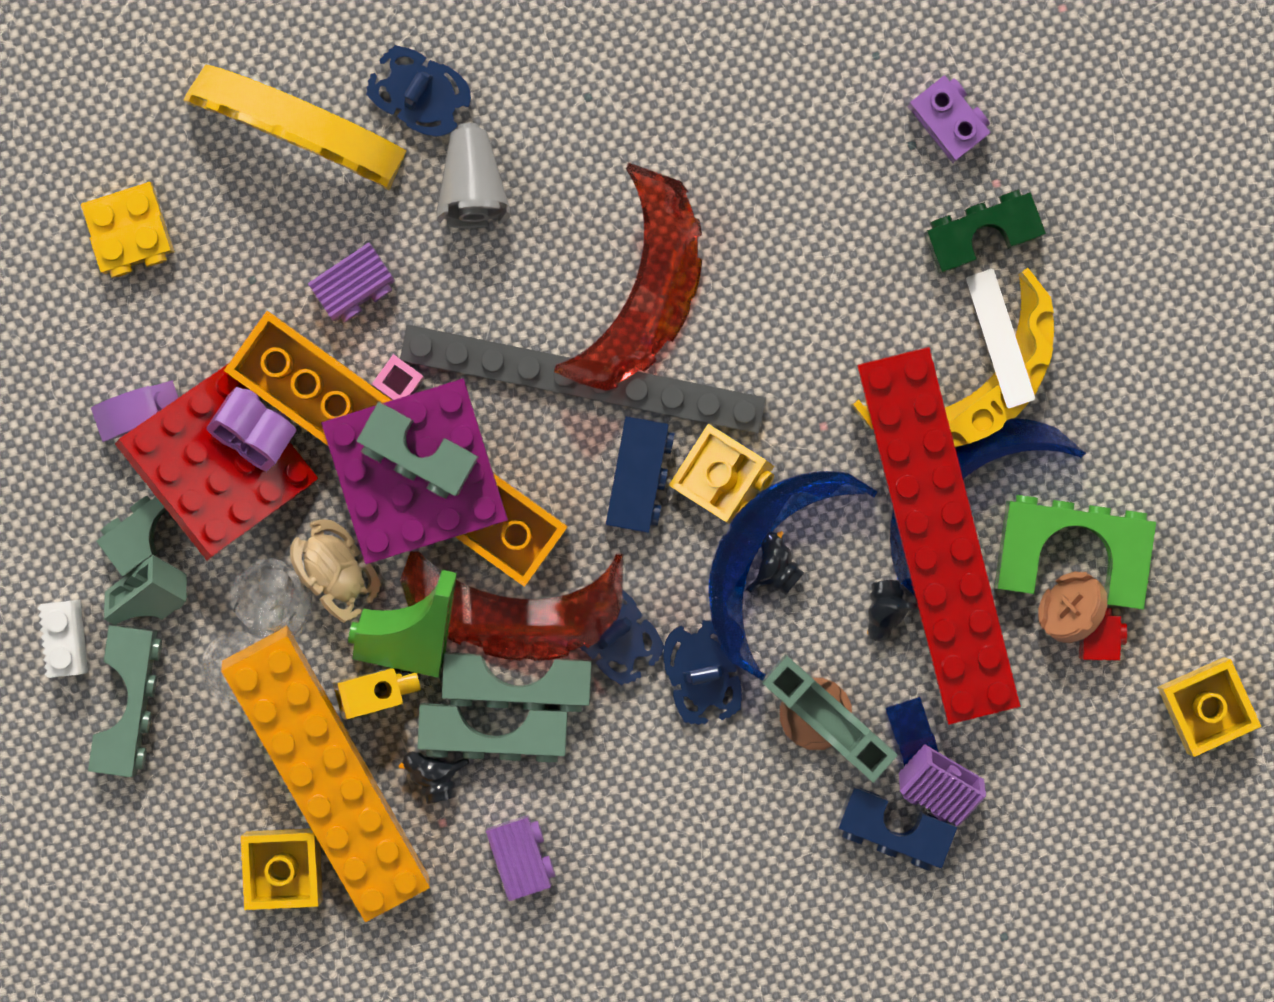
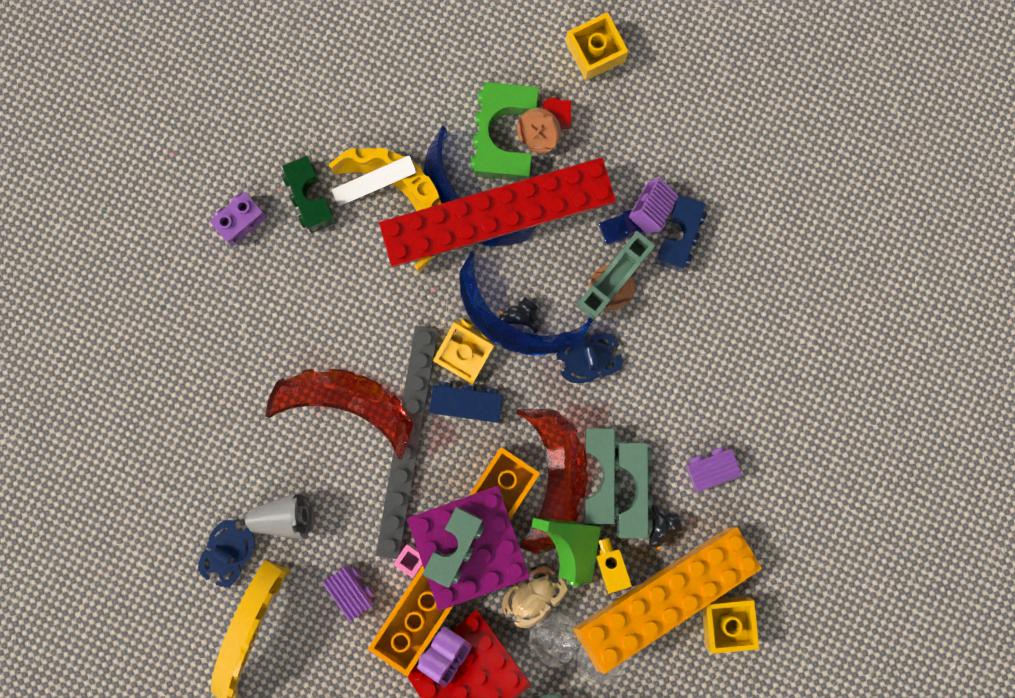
camera: 90 degrees left, 5 degrees down
dark blue shield [565,582,664,686] -> none
black animal [867,580,917,641] -> none

